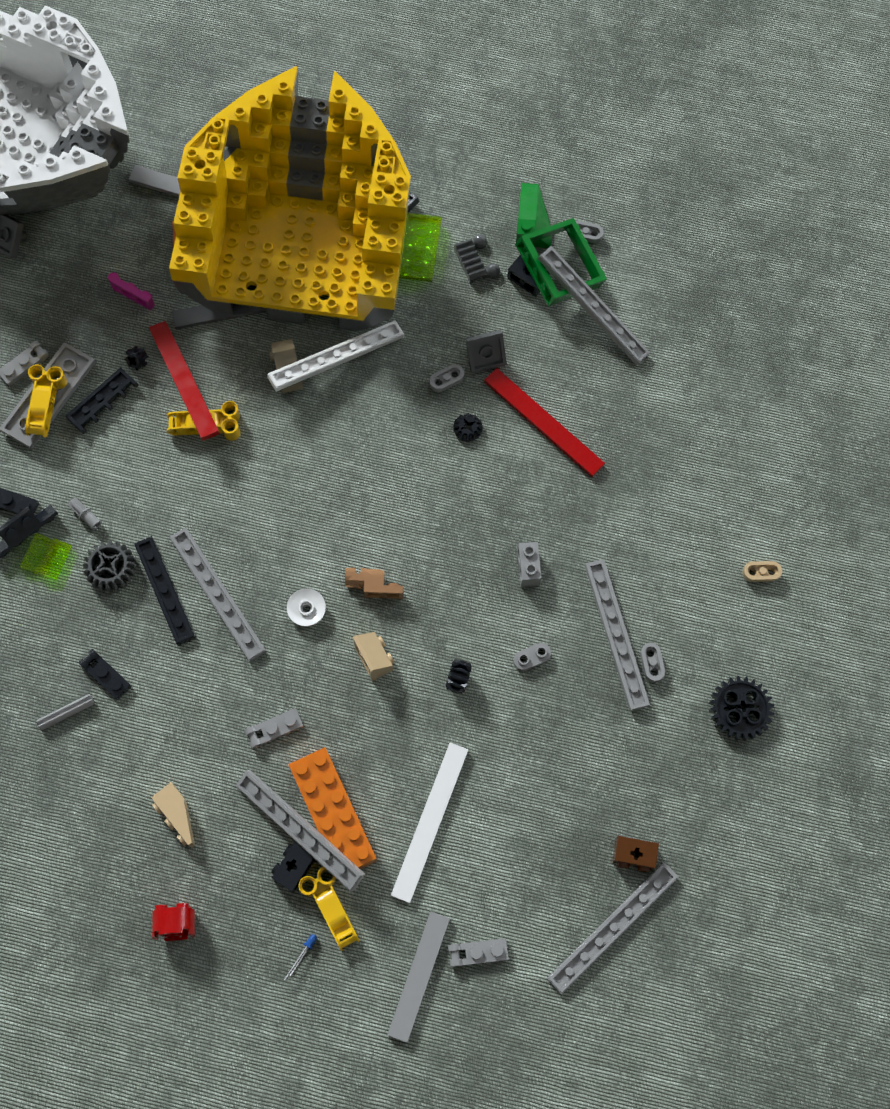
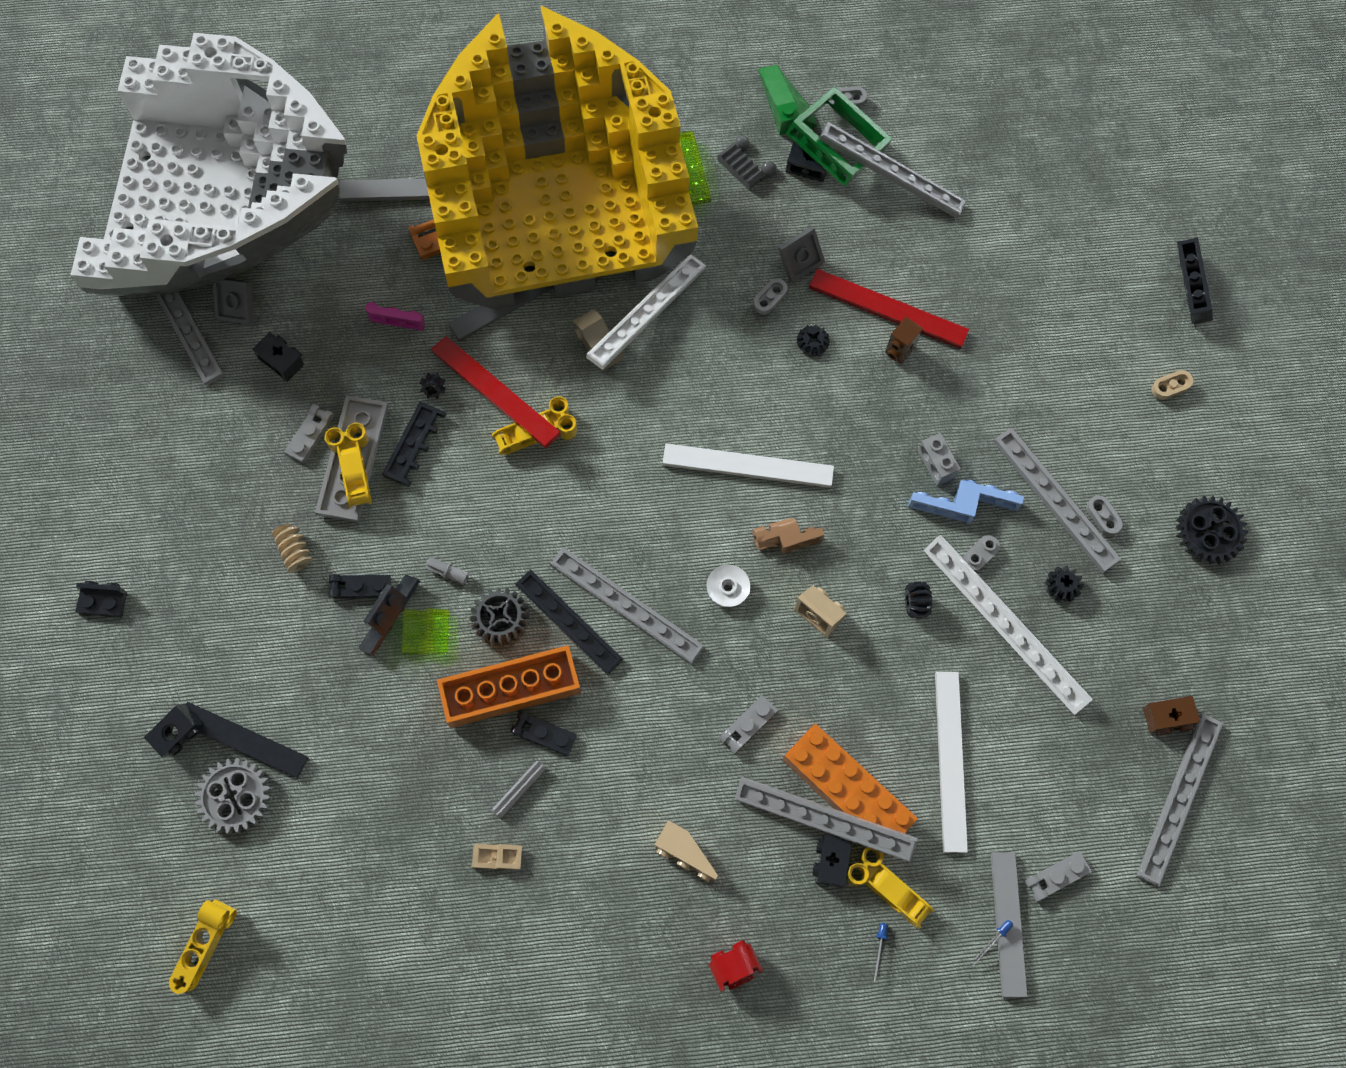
camera: 20 degrees left, 0 degrees up
none -> black brick [252,332,304,382]
none -> orange brick [437,645,581,728]
none -> tan slope [472,844,522,870]
none -> white tile [663,444,834,488]
none -> reddish brown brick [885,317,923,364]
none -> light blue bracket [908,480,1024,524]
none -> white plate [924,535,1093,715]
none -> piece [972,920,1013,967]
none -> black gear [1045,565,1084,603]
none -> black brick [1177,237,1213,324]

